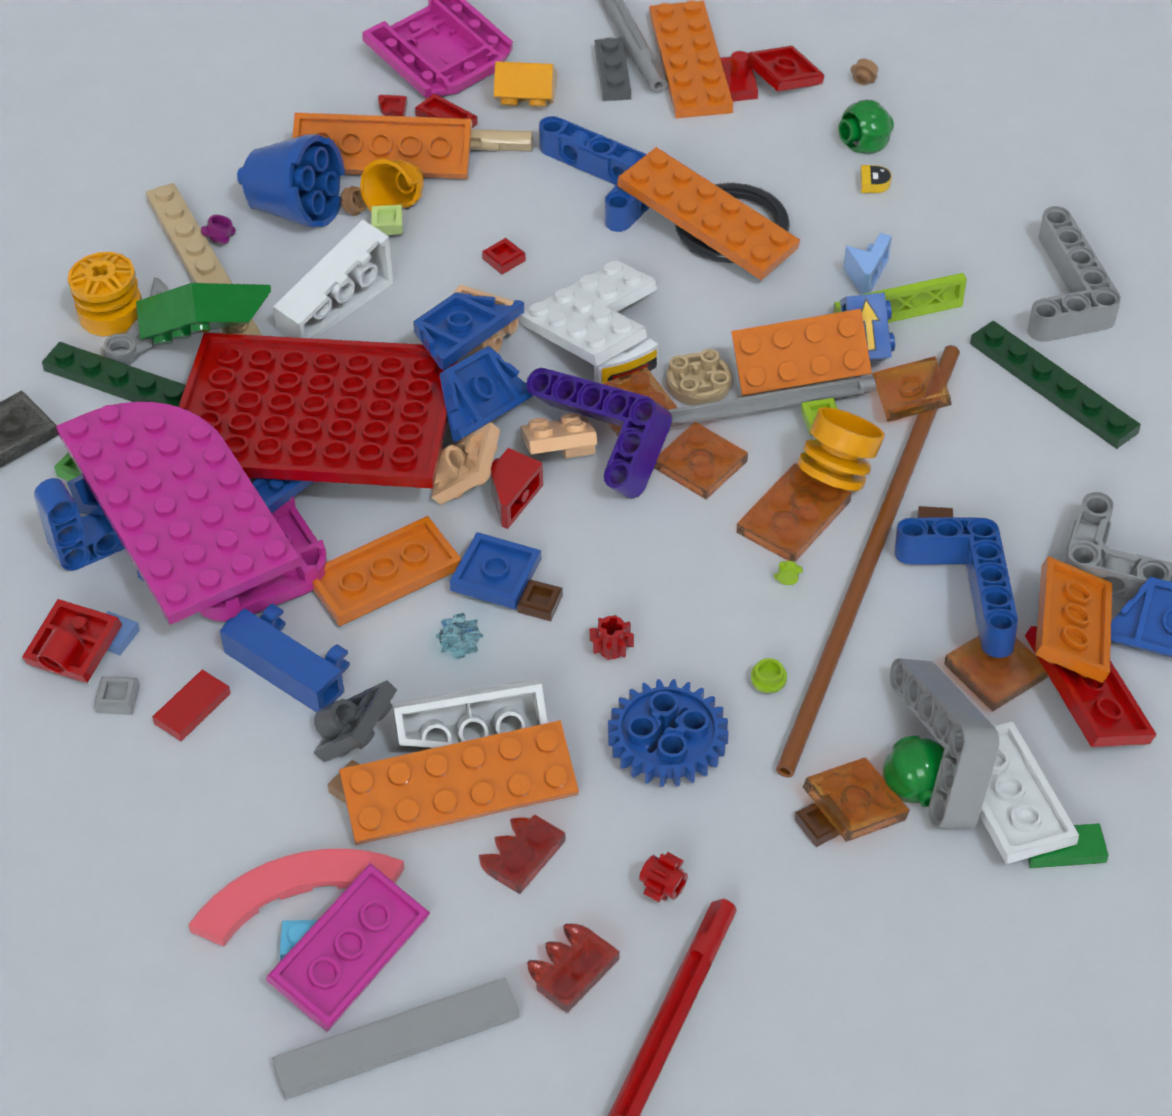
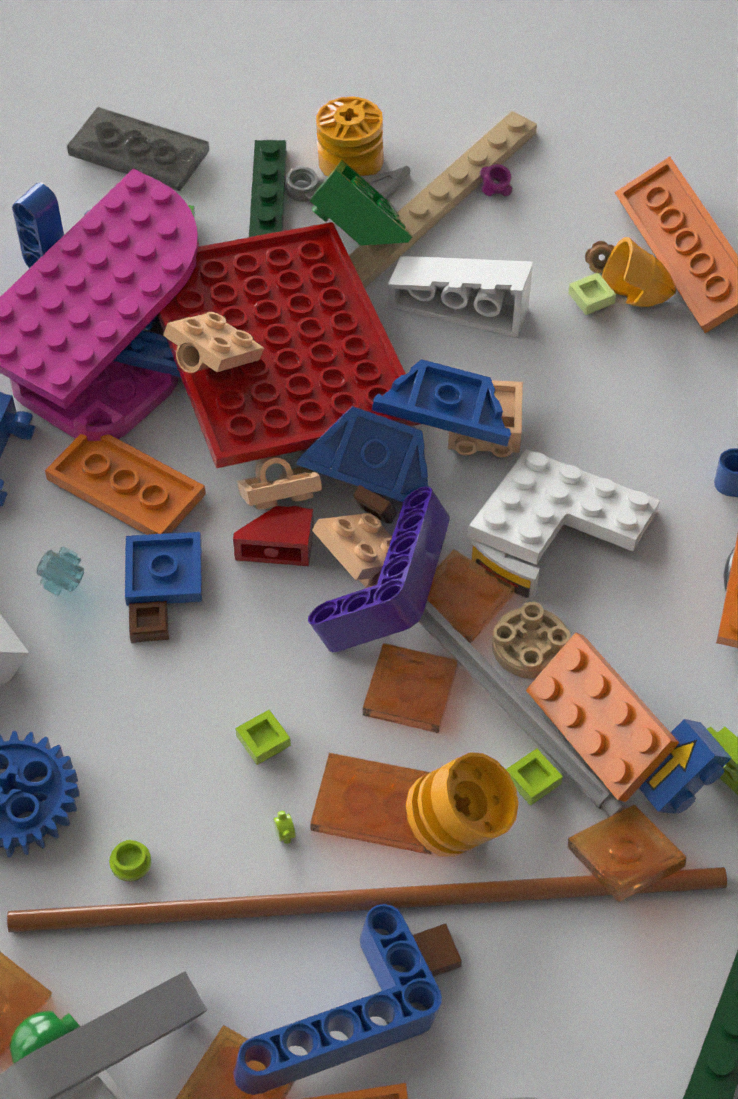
camera: 65 degrees right, 5 degrees up
blue cone [237,134,345,227] -> none
red tile [482,238,526,275] -> none
red gear [589,615,634,660] -> none
none -> light nougat plate [163,312,264,373]
none -> lime plate [235,709,291,765]
none -> reddish brown tile [353,485,397,524]

